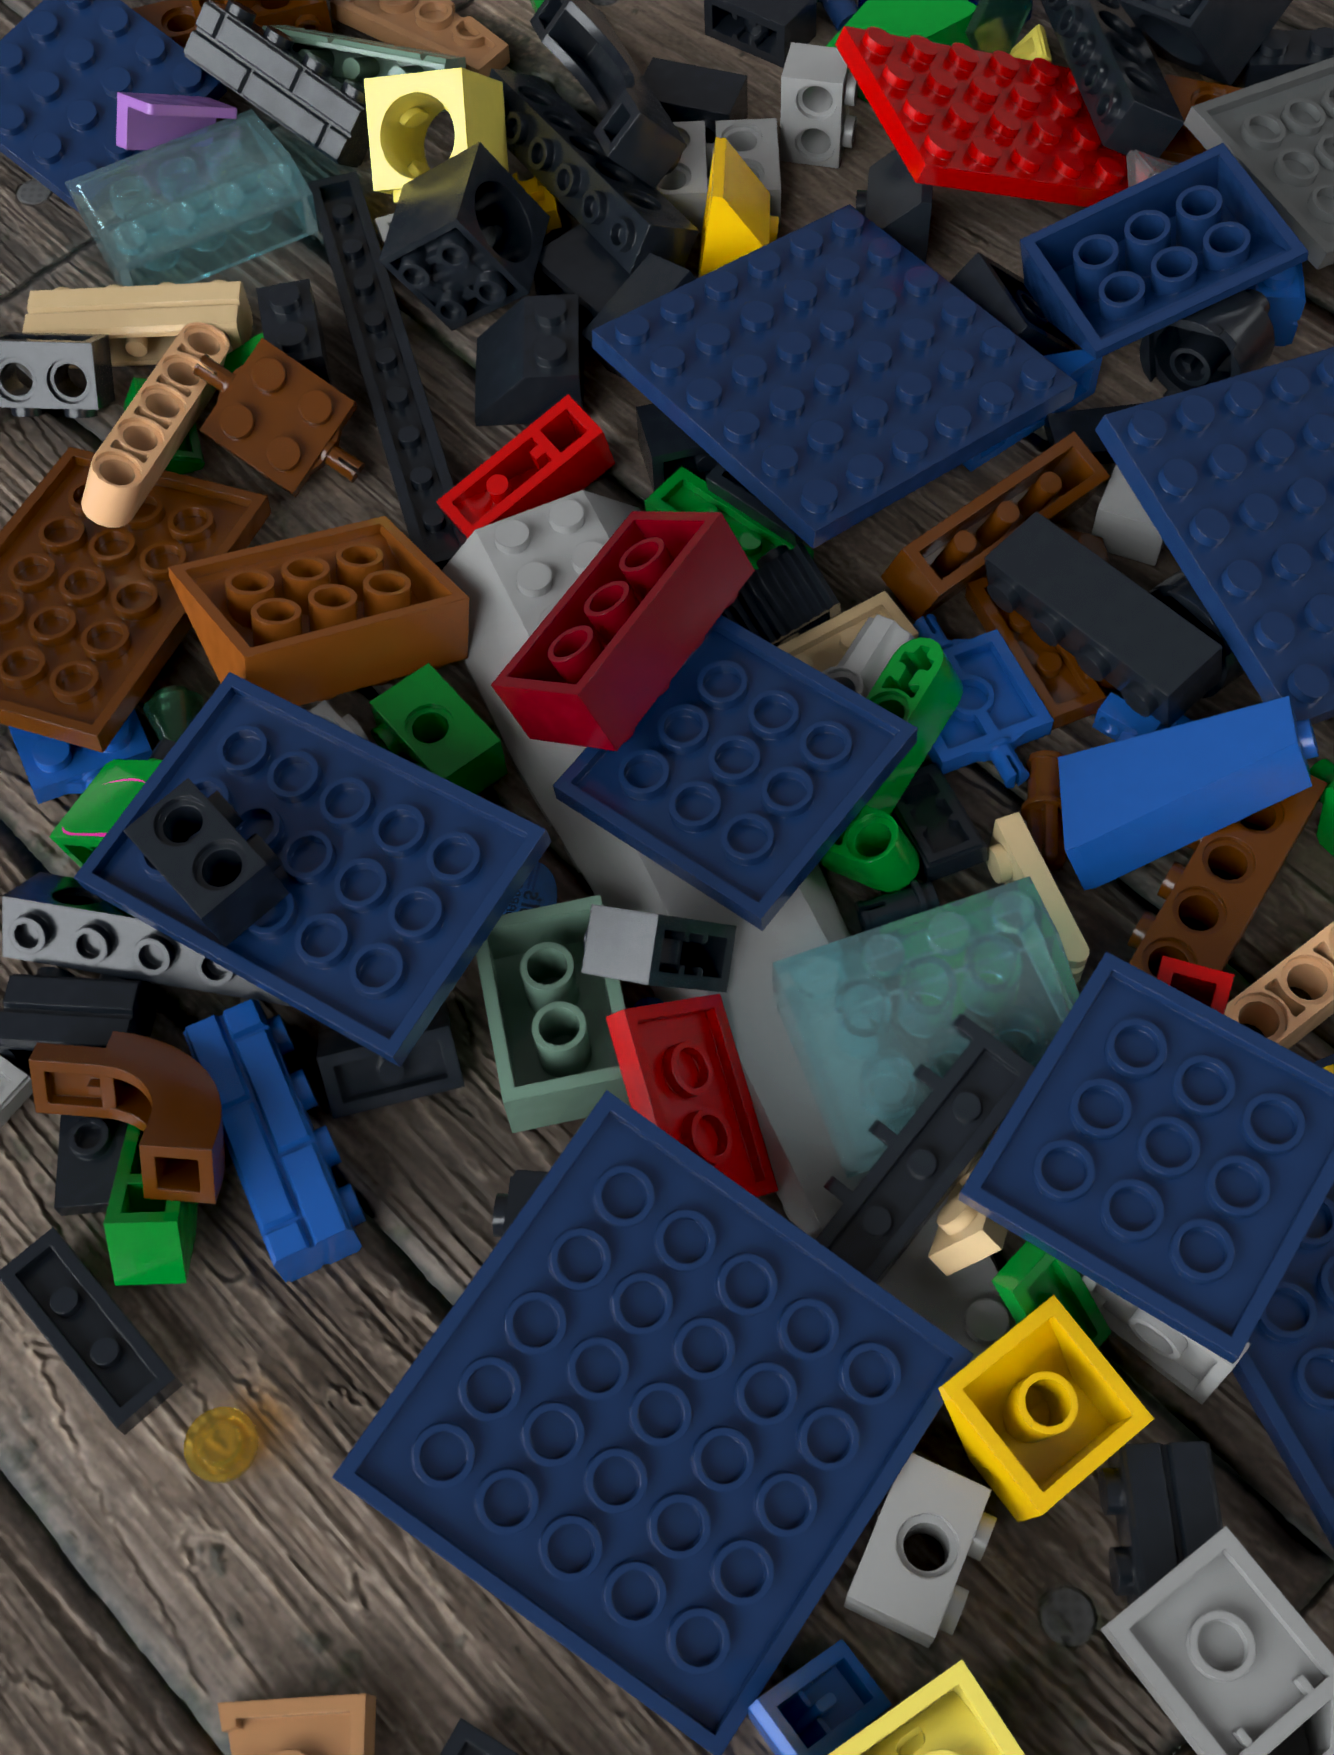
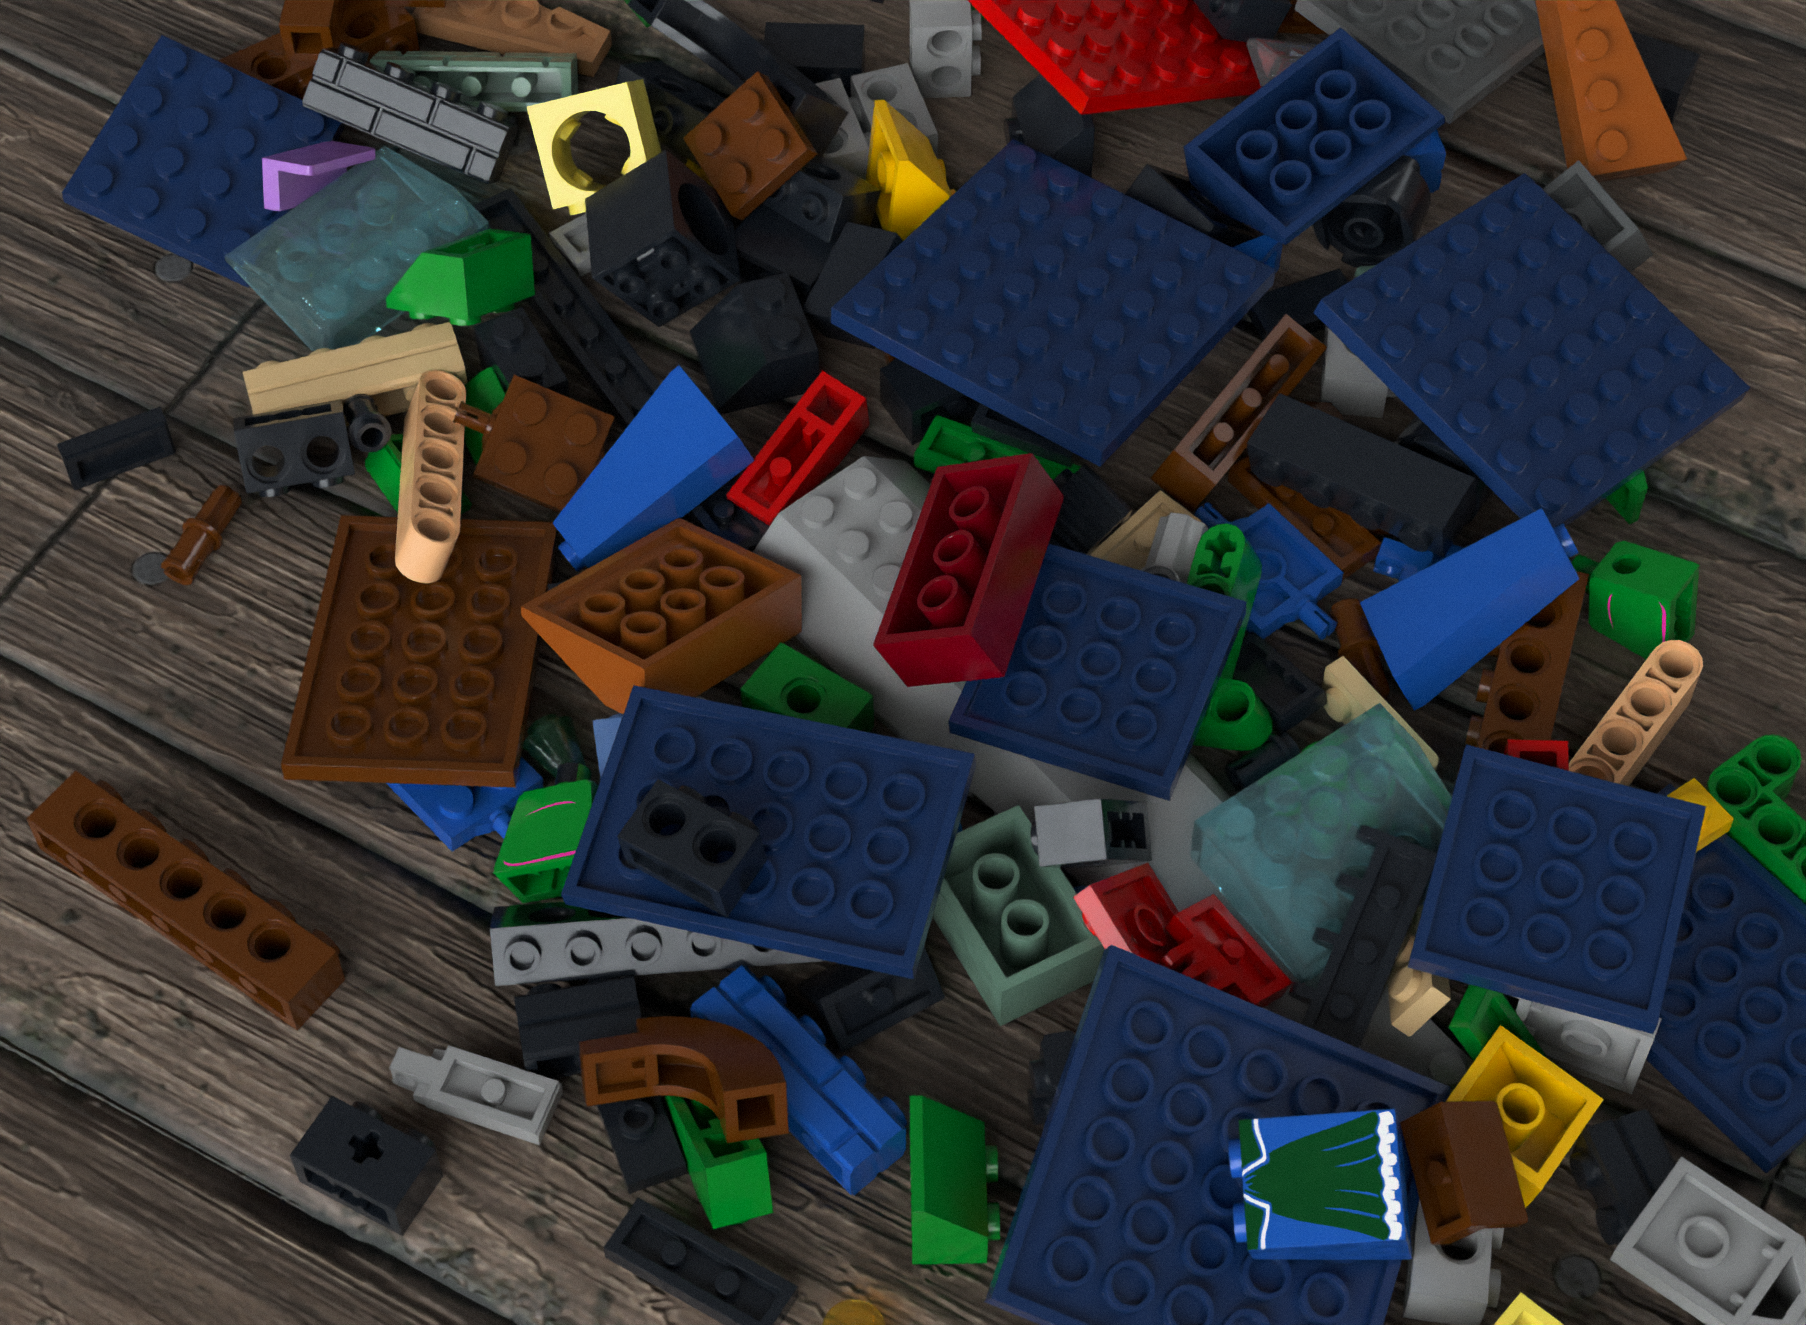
camera: 20 degrees left, 5 degrees down
none -> black pin [343,394,392,452]
none -> green slope [386,228,535,326]
none -> blue slope [553,365,755,572]
none -> reddish brown plate [683,71,818,220]
none -> green slope [910,1095,1000,1265]
none -> red hinge [1160,894,1292,1008]
none -> slope [1229,1109,1413,1260]
none -> reddish brown panel [1400,1101,1528,1245]

